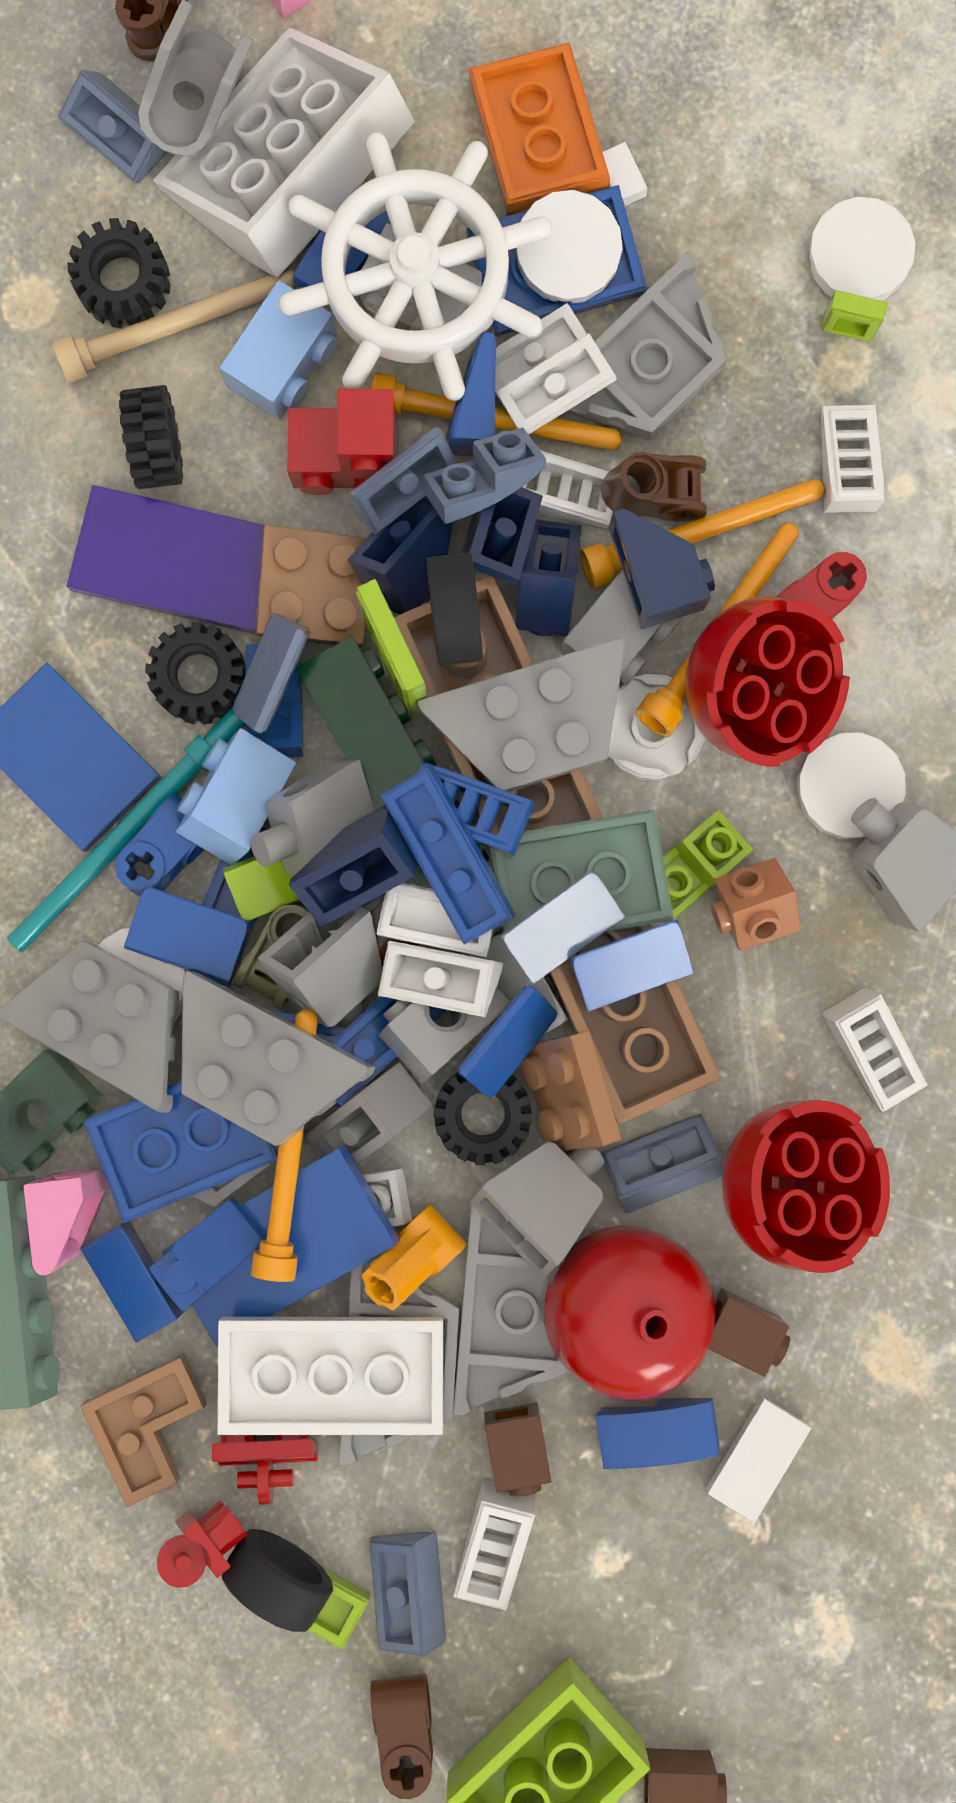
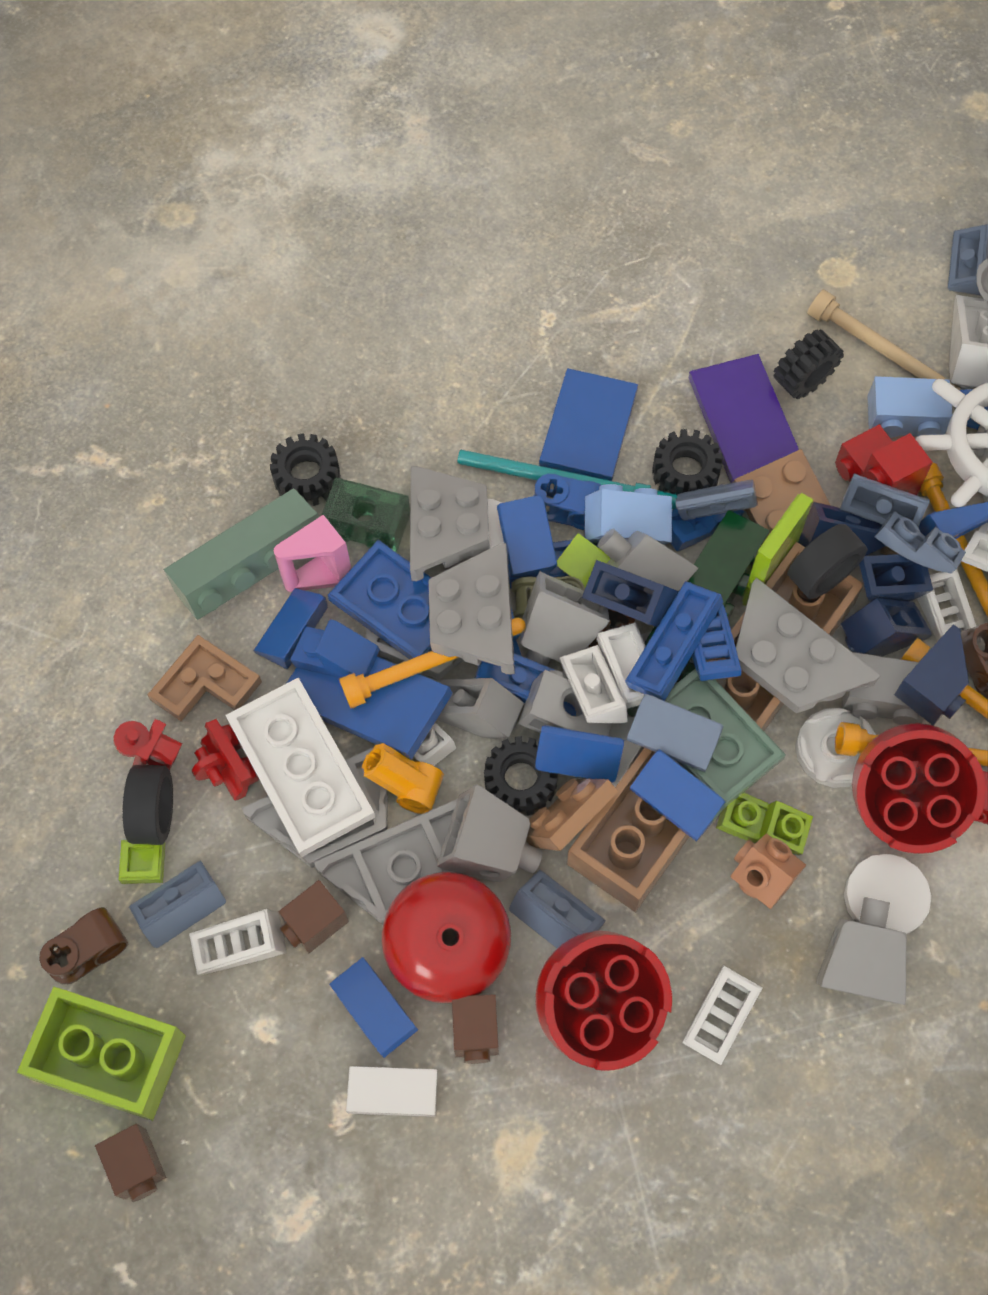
camera: 60 degrees right, 20 degrees down
black tyre [67,218,171,328] -> none

